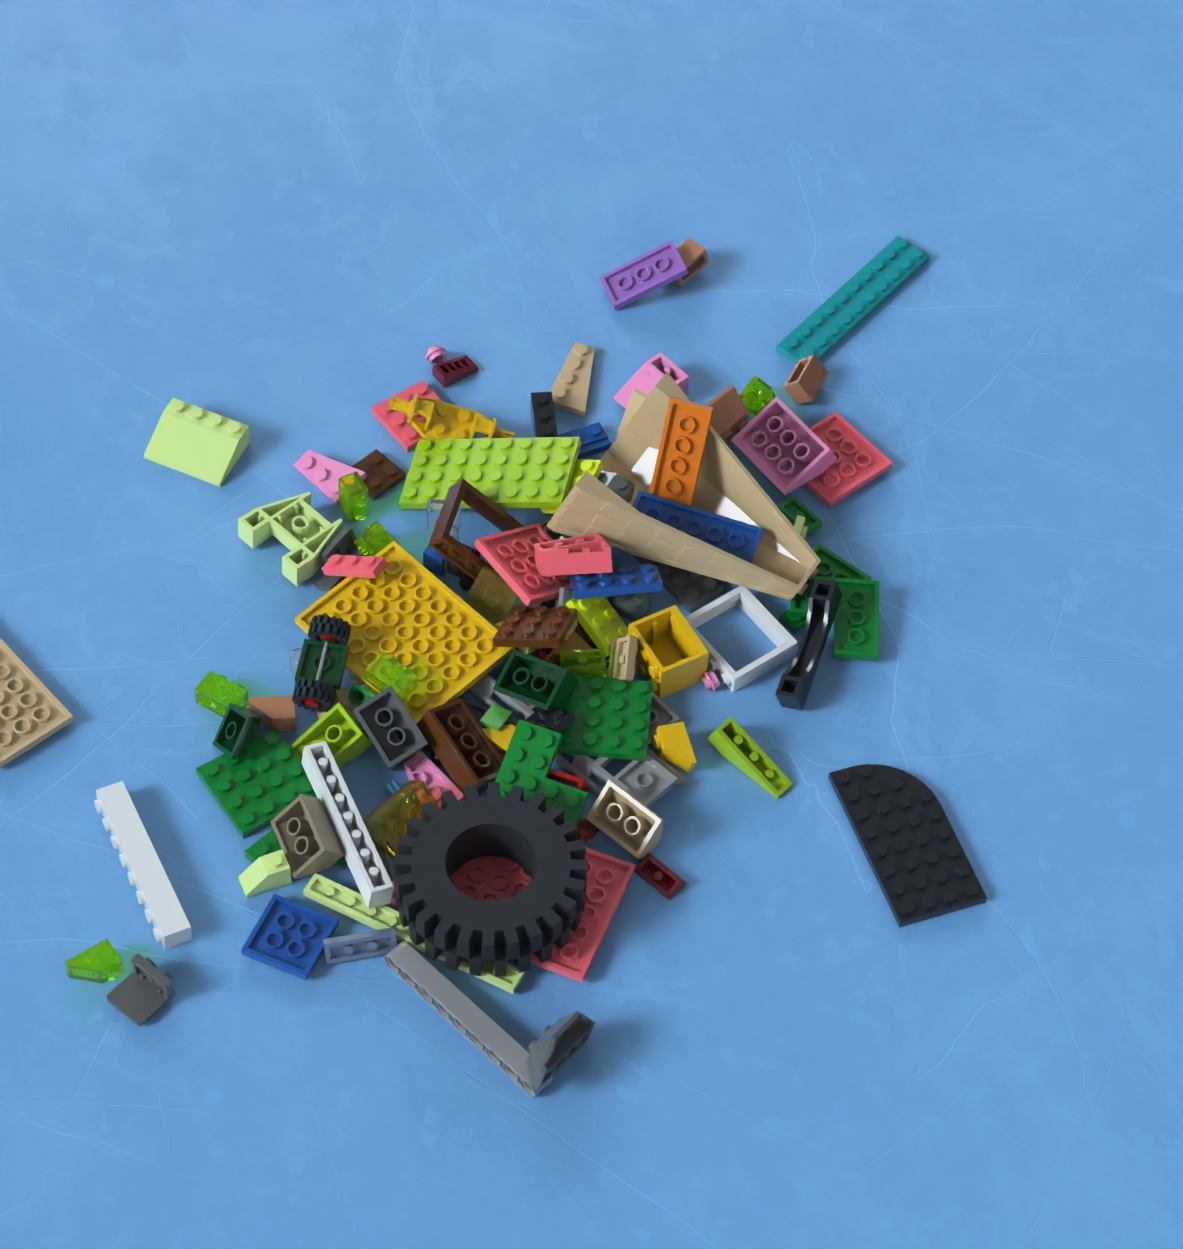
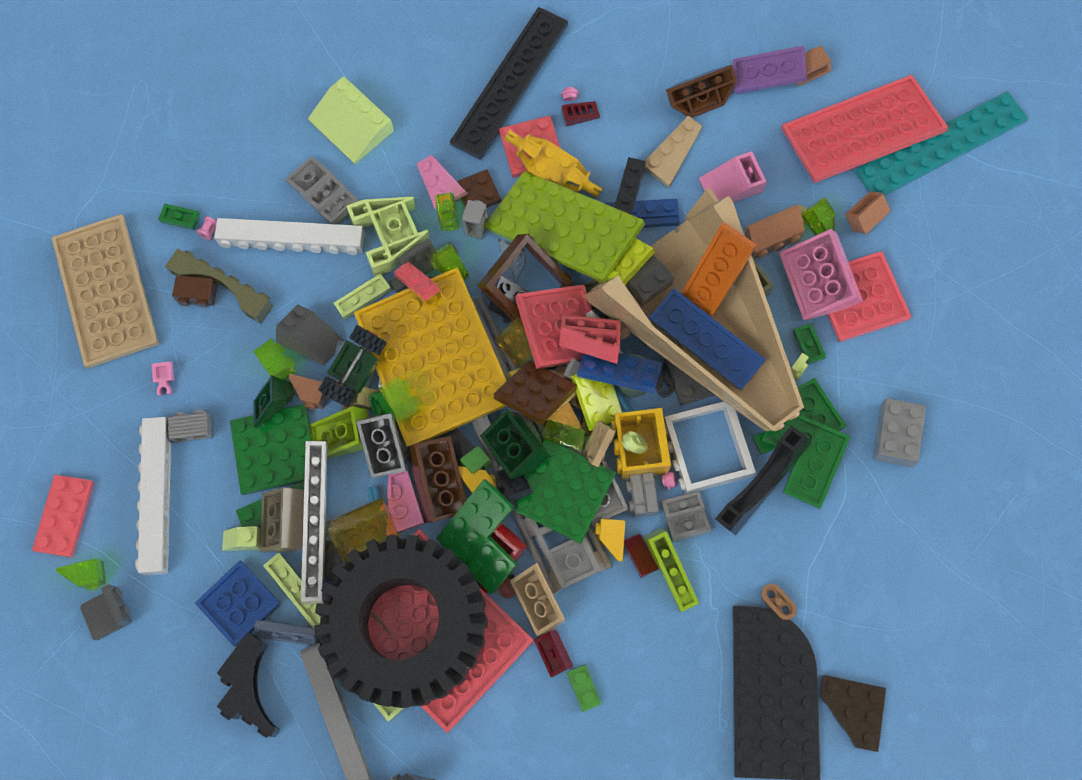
camera: 30 degrees right, 20 degrees up
none -> coral plate [32,474,94,558]
none -> bright pink plate [151,362,174,396]
none -> green plate [158,203,200,230]
none -> olive arch [165,249,273,324]
none -> light grey brick [168,410,212,443]
none -> reddish brown brick [172,276,218,307]
none -> bright pink bush [196,216,217,241]
none -> white brick [214,218,365,255]
none -> black arch [217,632,280,738]
none -> dark grey slope [276,304,345,366]
none -> light grey slope [285,156,359,224]
none -> yellowish green plate [334,273,391,320]
none -> black plate [450,7,568,160]
none -> light grey brick [462,200,488,239]
none -> bright green plate [567,665,601,712]
none -> yellowish green plate [622,431,648,454]
none -> dark red slope [624,534,659,578]
none -> light grey brick [626,473,659,517]
none -> black beam [656,361,674,398]
none -> light grey slope [661,491,711,542]
none -> reddish brown wedge [666,65,737,118]
none -> medium nougat plate [761,584,797,620]
none -> coral plate [781,75,948,183]
none -> dark brown plate [819,675,886,752]
none -> light grey brick [873,398,926,467]

